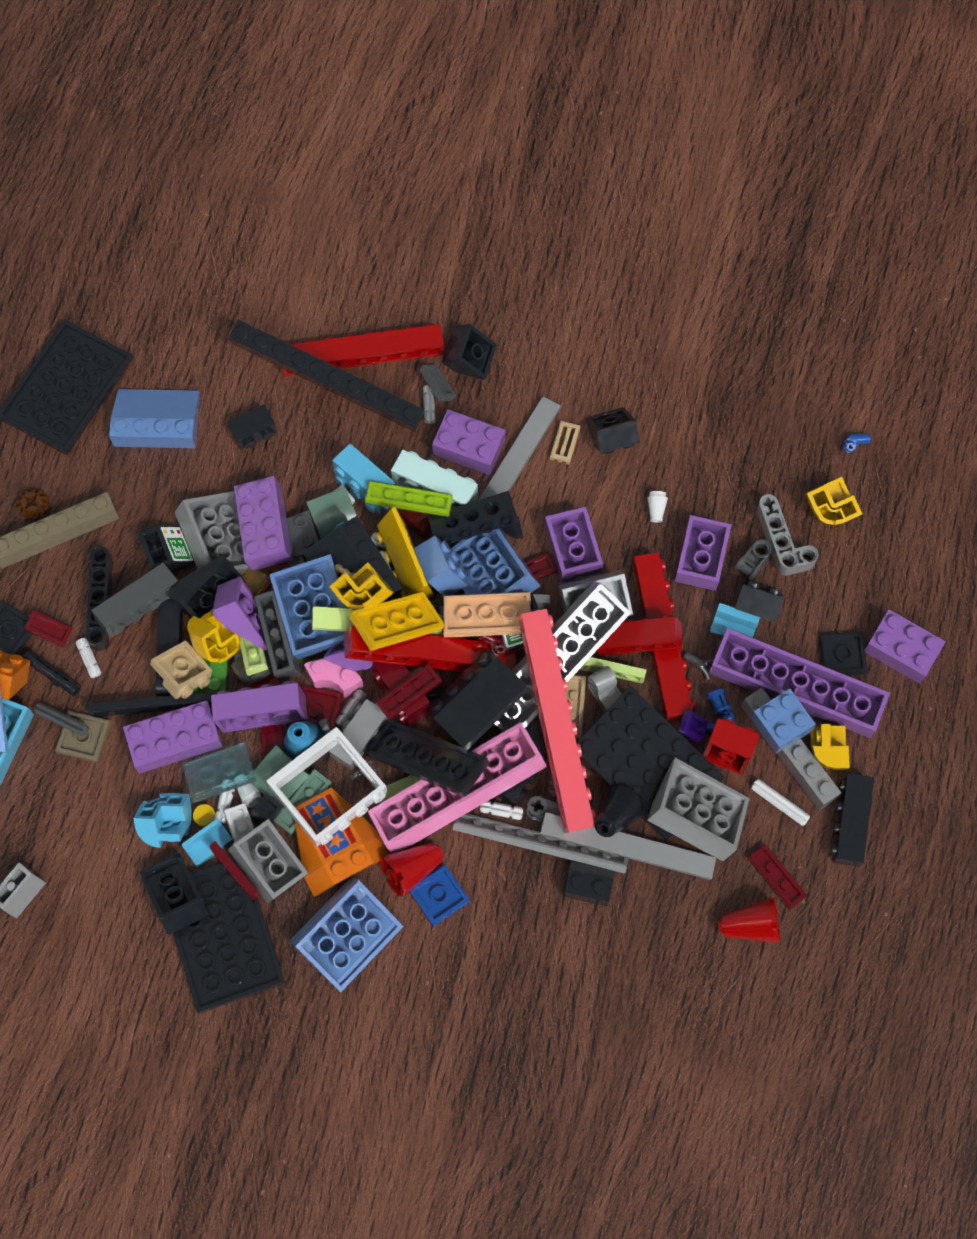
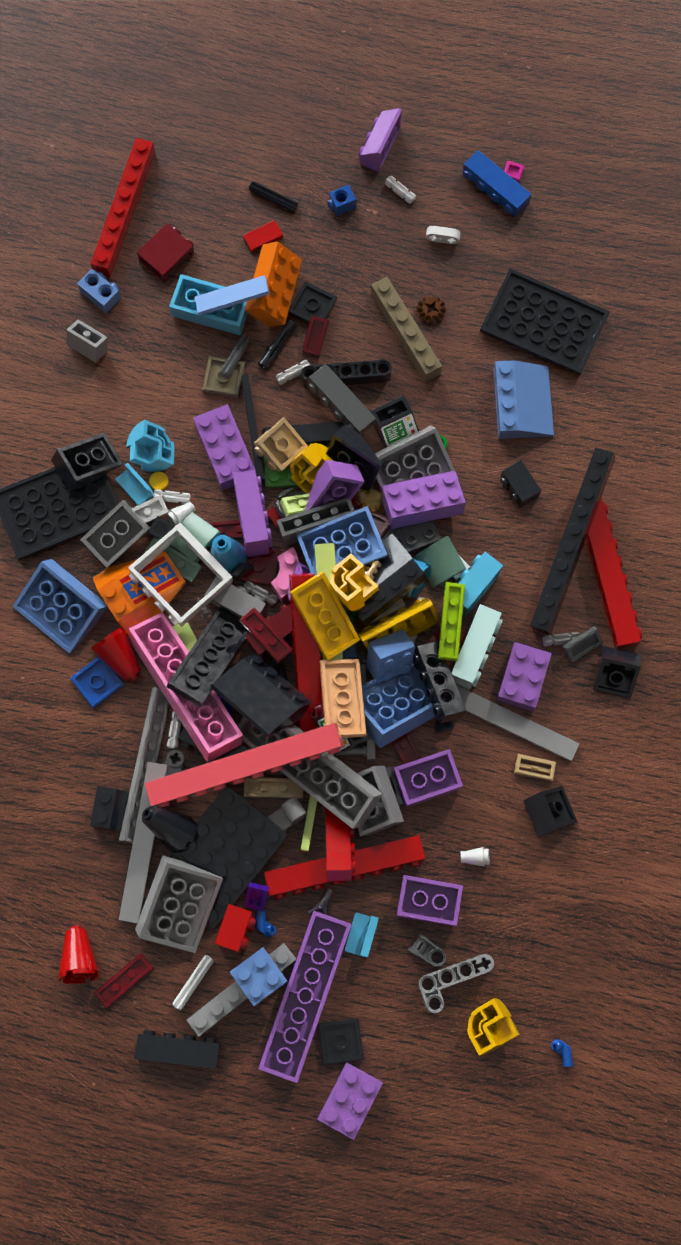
camera: 85 degrees right, 5 degrees up
clear light blue tile [183,742,256,803] -> none
dark red tile [209,841,260,900] -> none
blue bush [706,689,732,716] -> none
black slope [735,579,784,623] -> none
yellow brick [810,724,850,770] -> none

